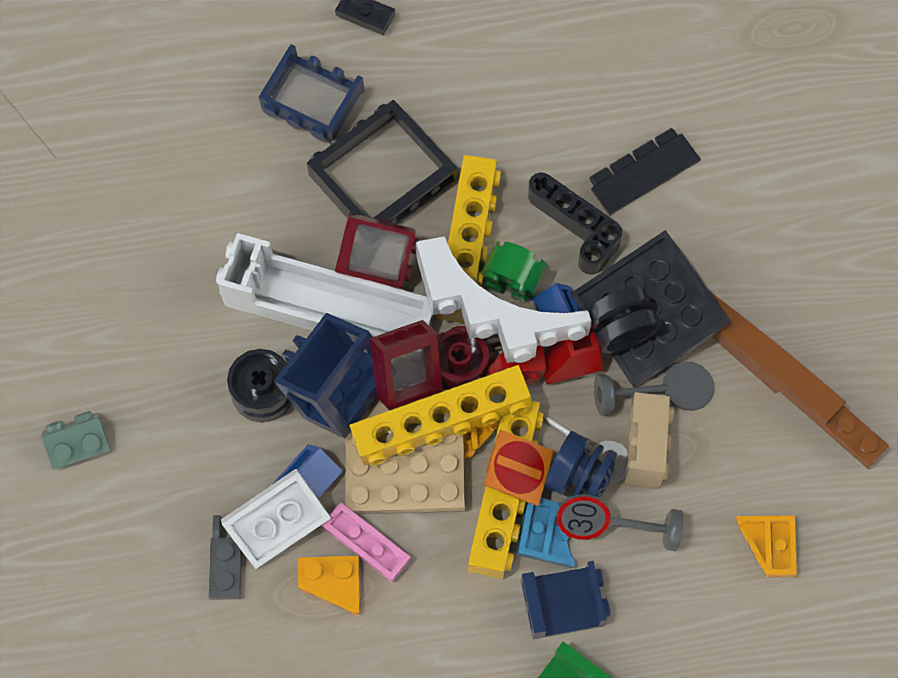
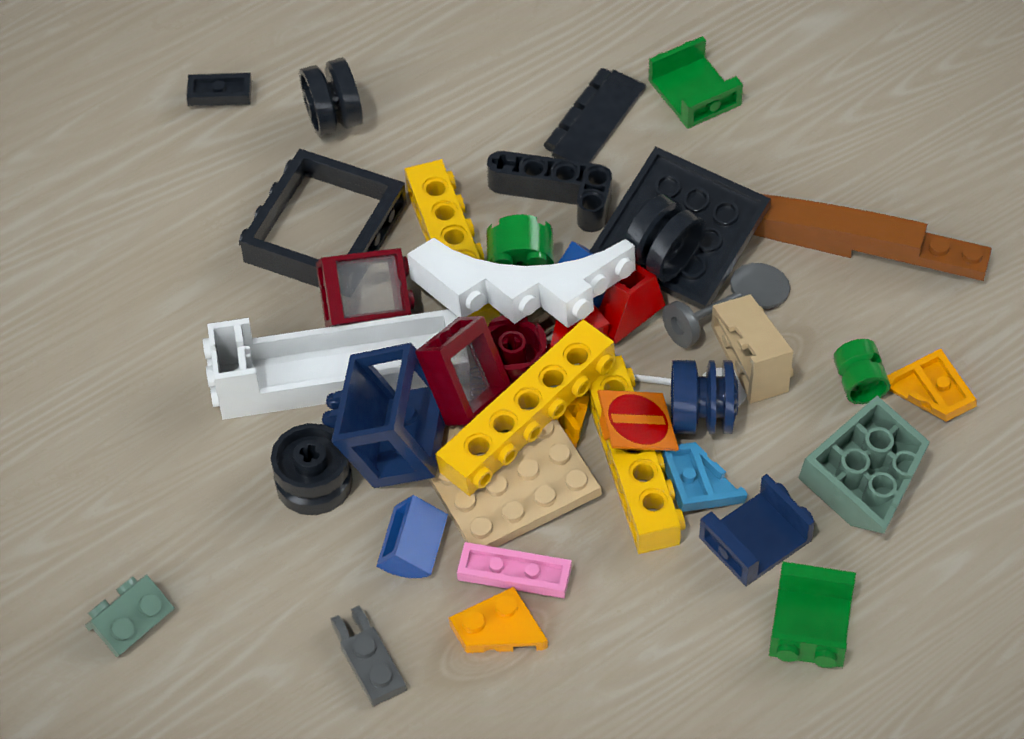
camera: 25 degrees left, 15 degrees down
white plate [221,469,331,569] -> none
window [259,44,365,142] -> none
dark grey piece [557,494,683,552] -> none
none -> black wheel [299,57,363,136]
none -> green panel [648,36,743,129]
none -> sand green wedge [798,396,930,534]
none -> green wheel [833,339,890,404]

